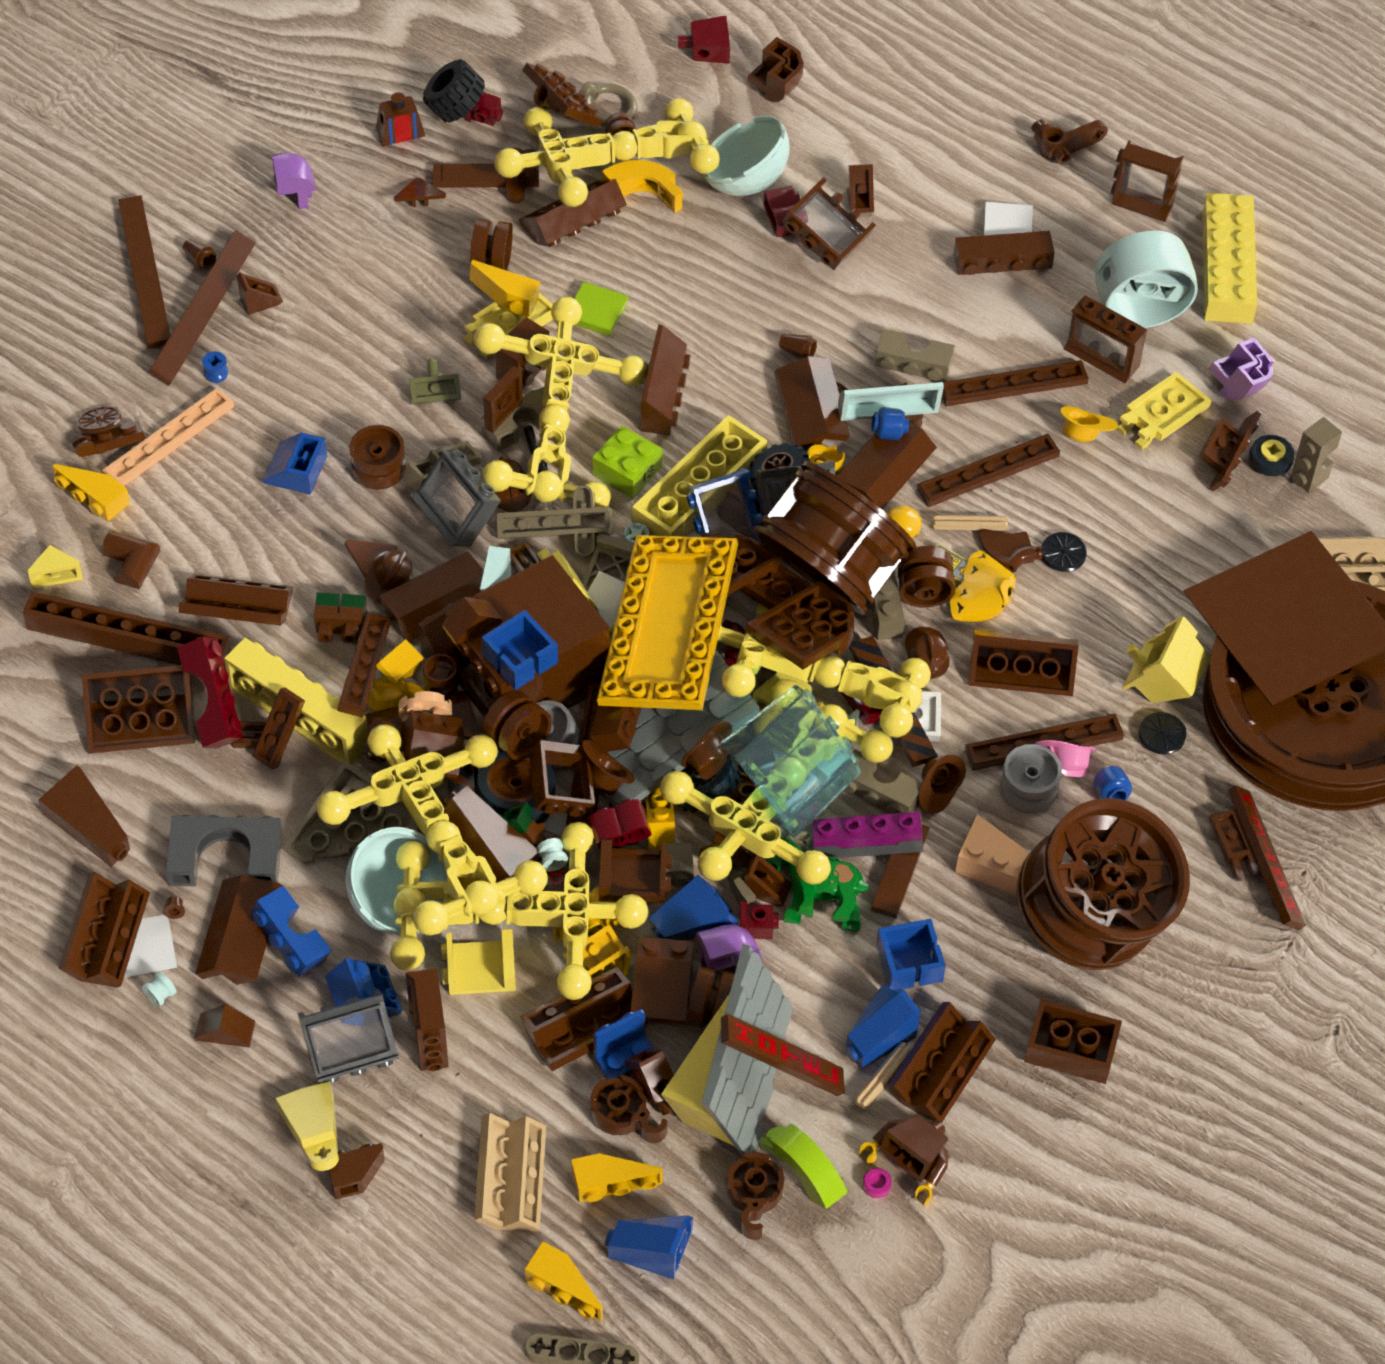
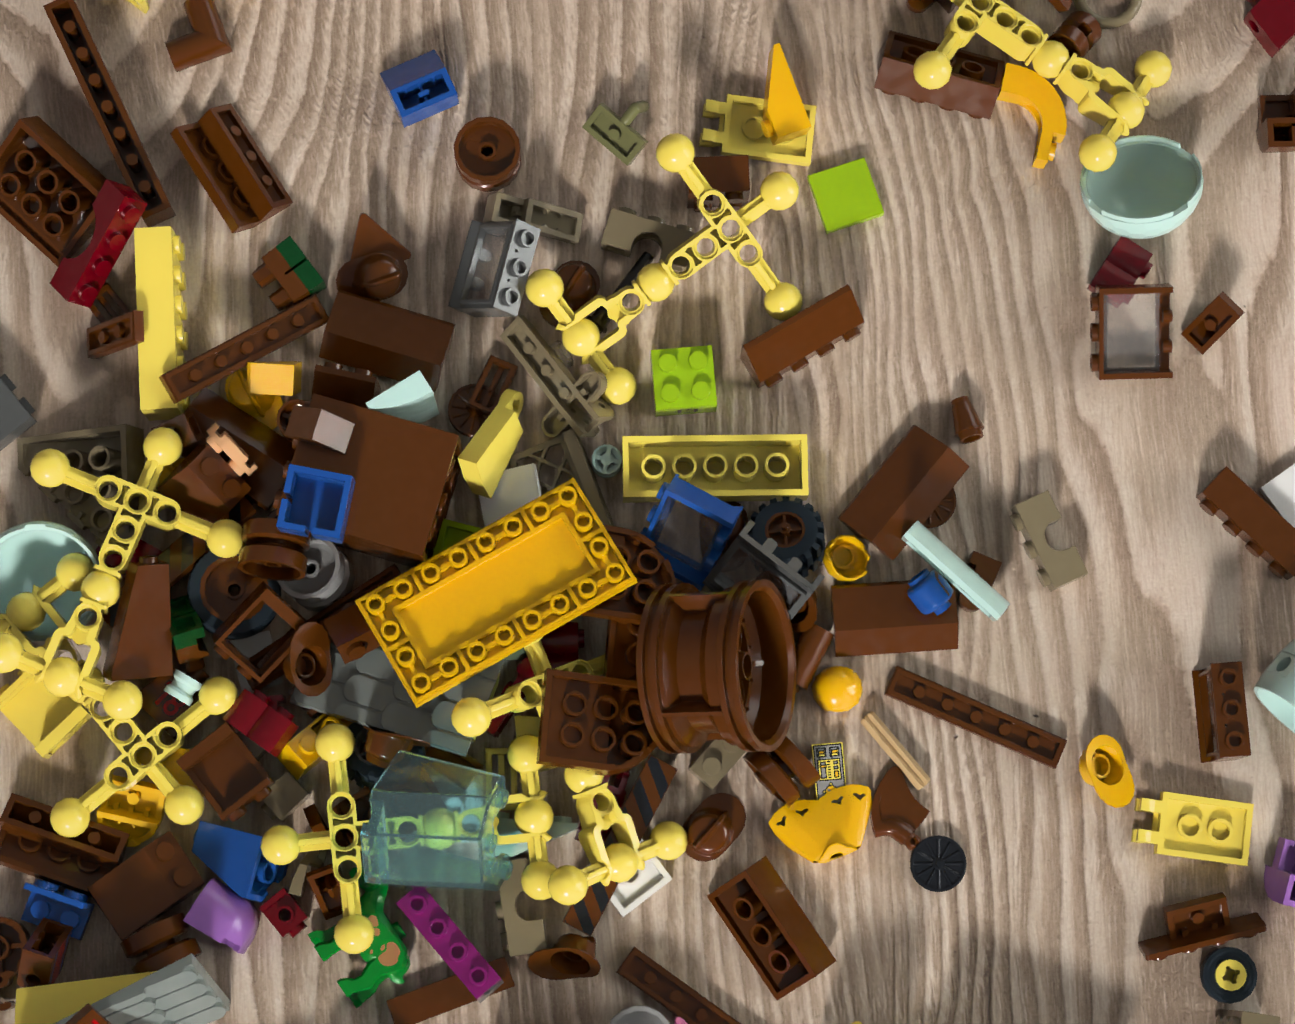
camera: 45 degrees right, 25 degrees up
reddish brown wheel [470,218,513,271] -> none
reddish brown tile [483,366,523,433] -> none
reddish brown tile [942,360,1088,406] -> none

